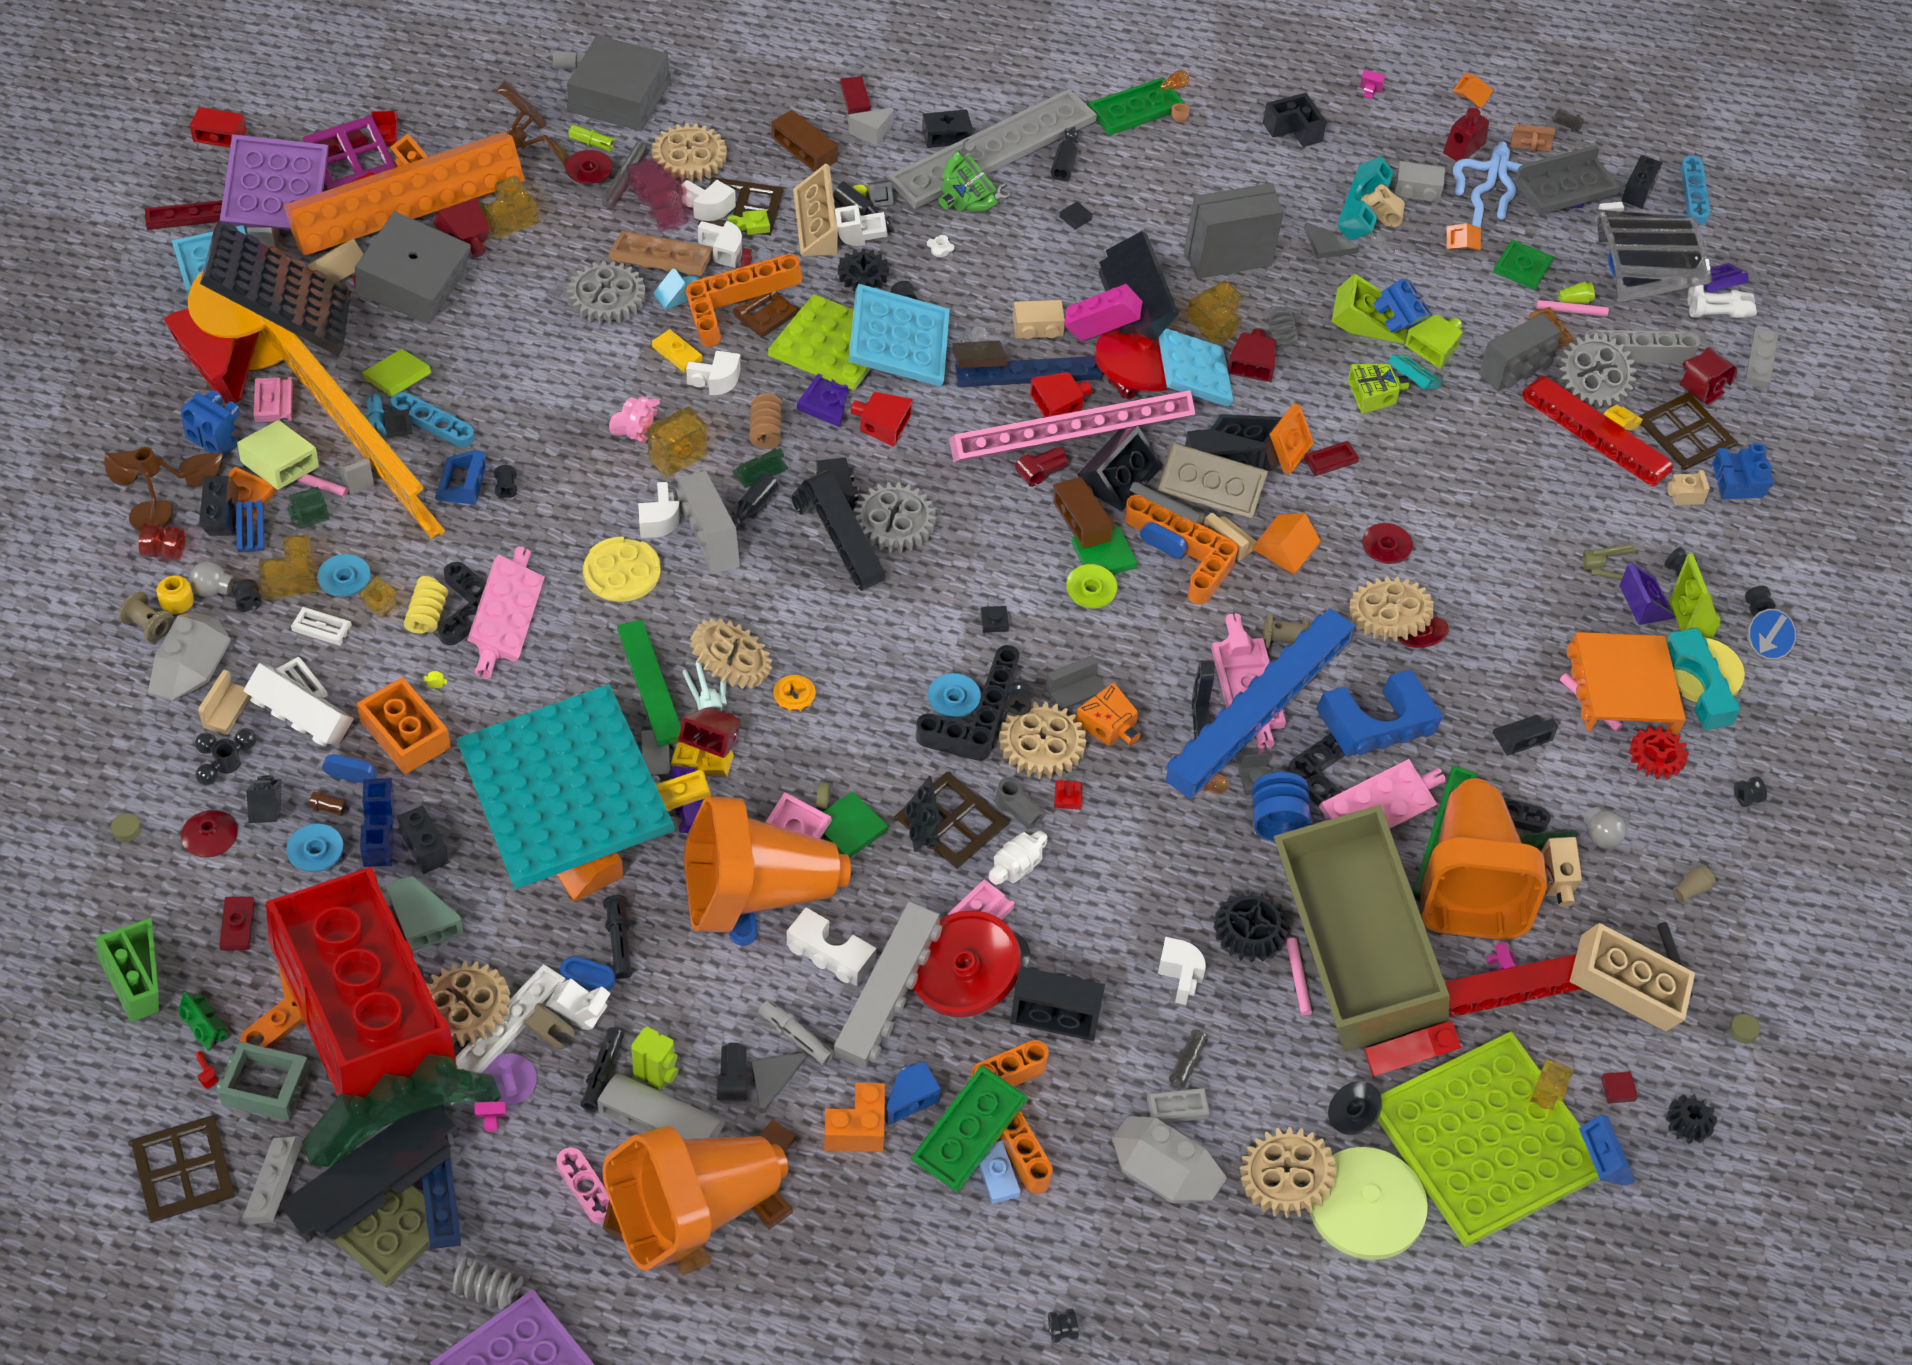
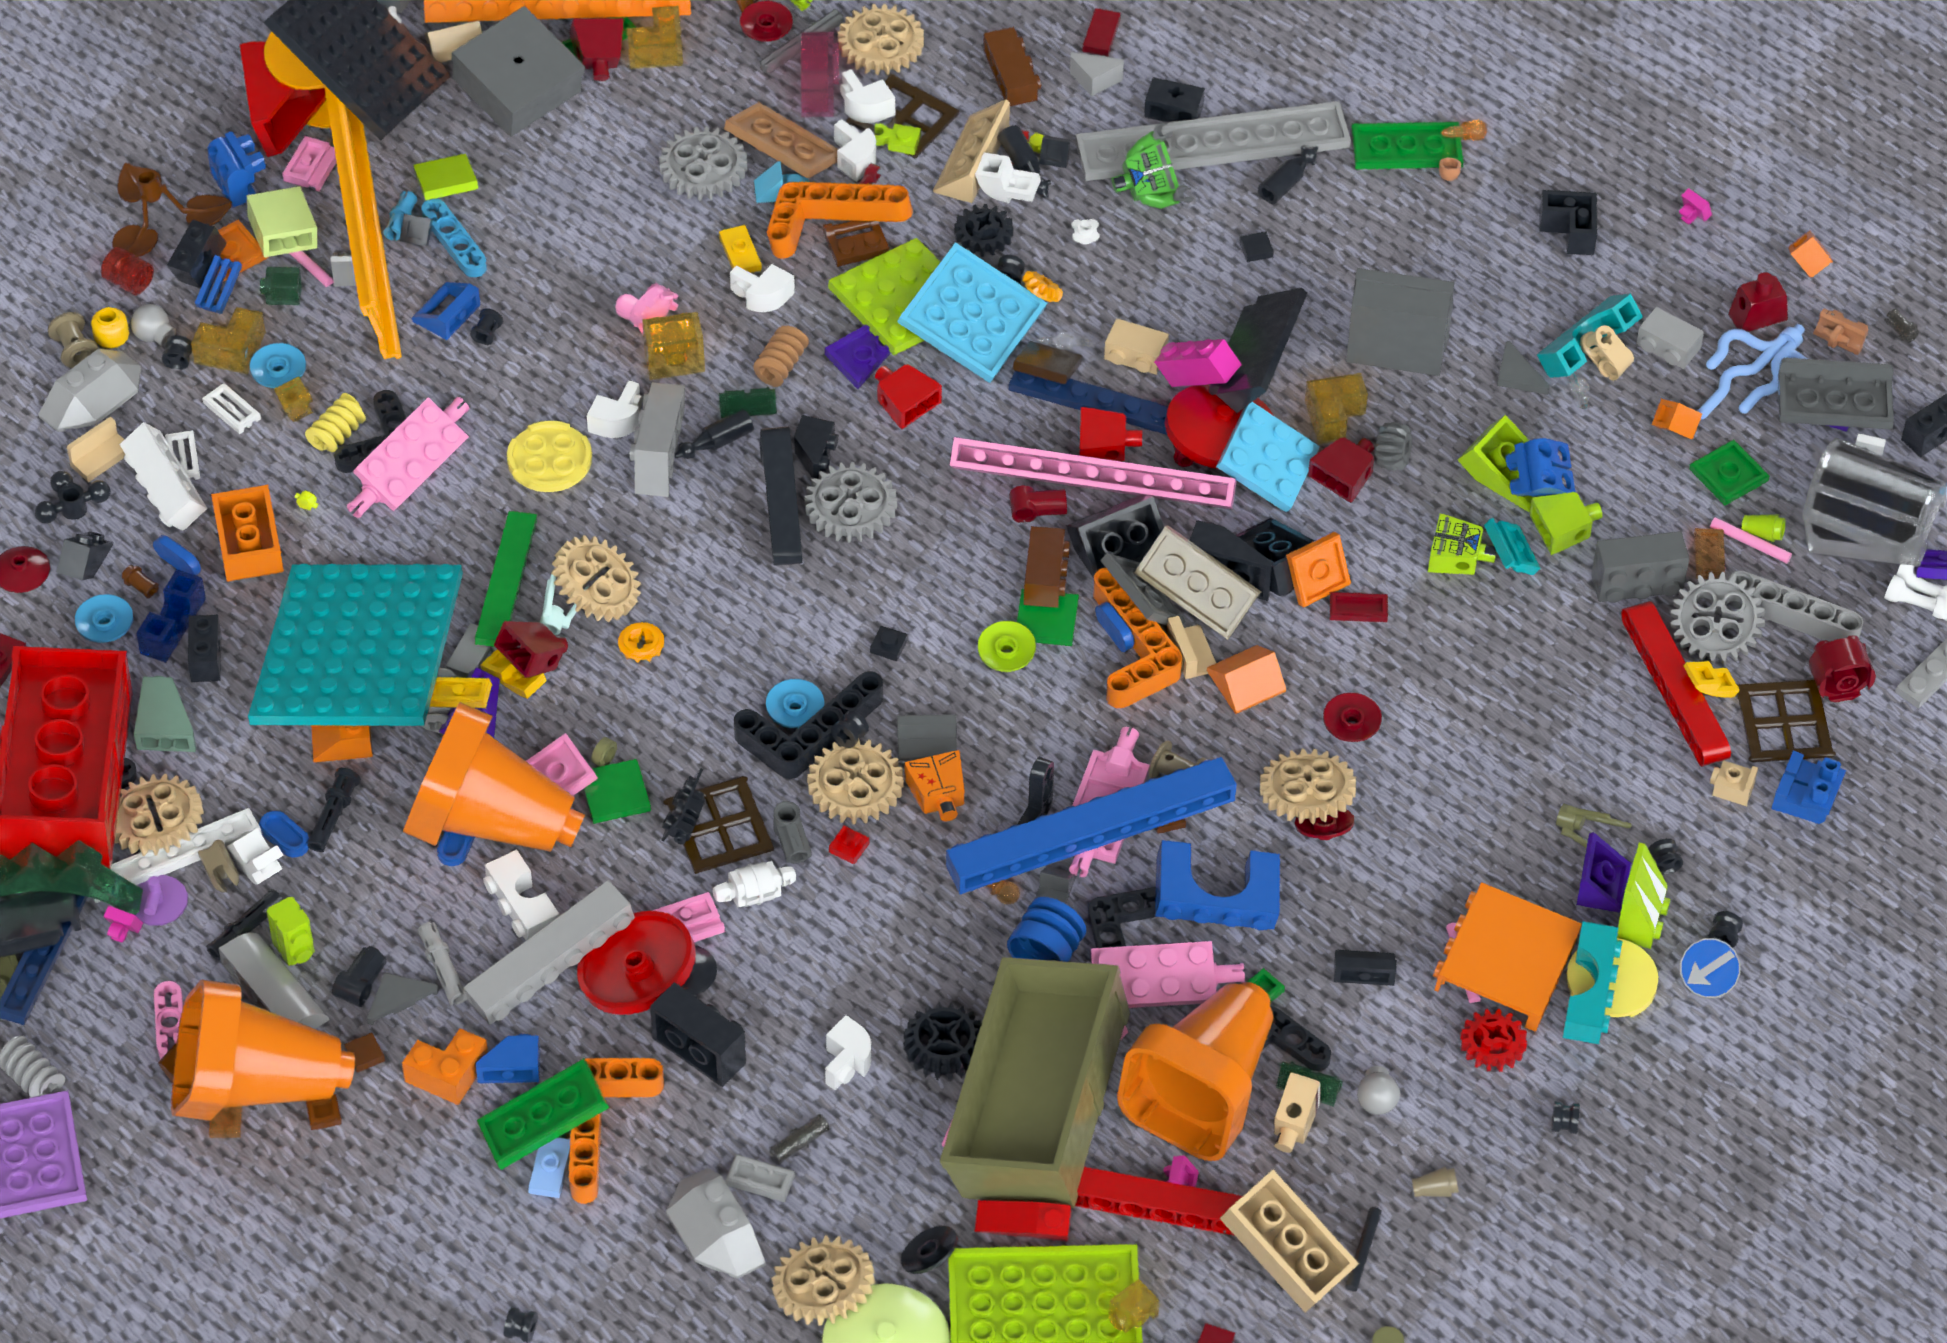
camera: 30 degrees right, 0 degrees up
none -> light orange gear [1022,271,1063,302]

